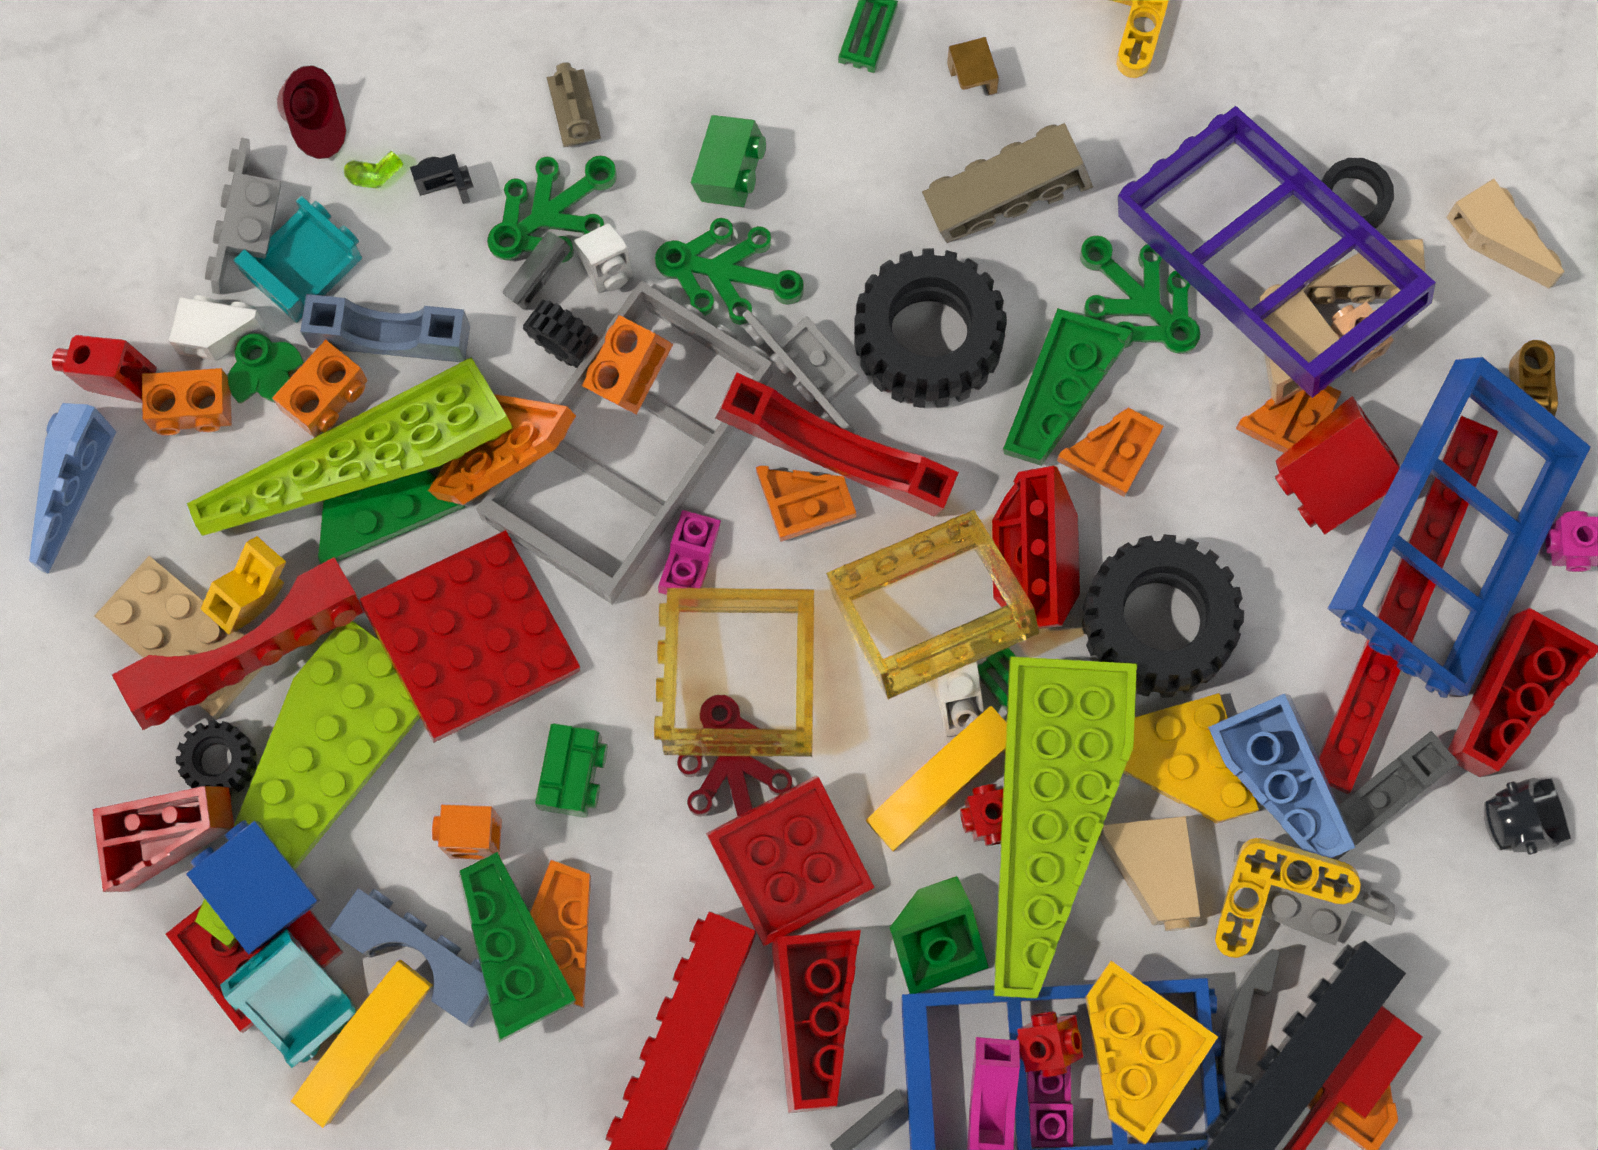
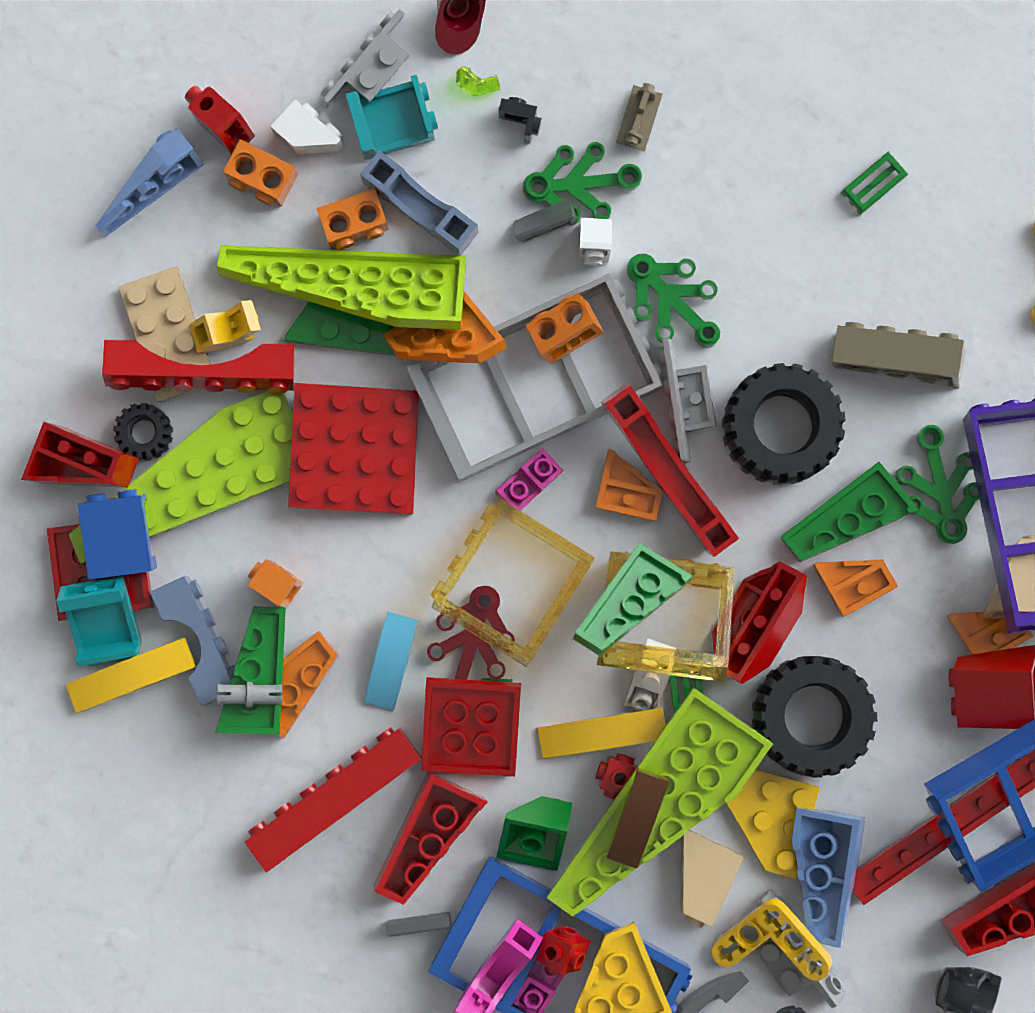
camera: 30 degrees right, 10 degrees up
green plate [228,333,304,404] -> none
black tyre [523,299,598,368] -> none
green brick [535,723,608,818] -> none
green brick [690,115,766,207] -> none
pearl gold panel [947,37,999,95] -> none
dark grey slope [1332,730,1459,860] -> none
none -> light grey pin [216,682,282,707]
none -> medium azure slope [364,611,419,711]
none -> wing [573,543,693,656]
none -> reddish brown slope [607,768,669,869]

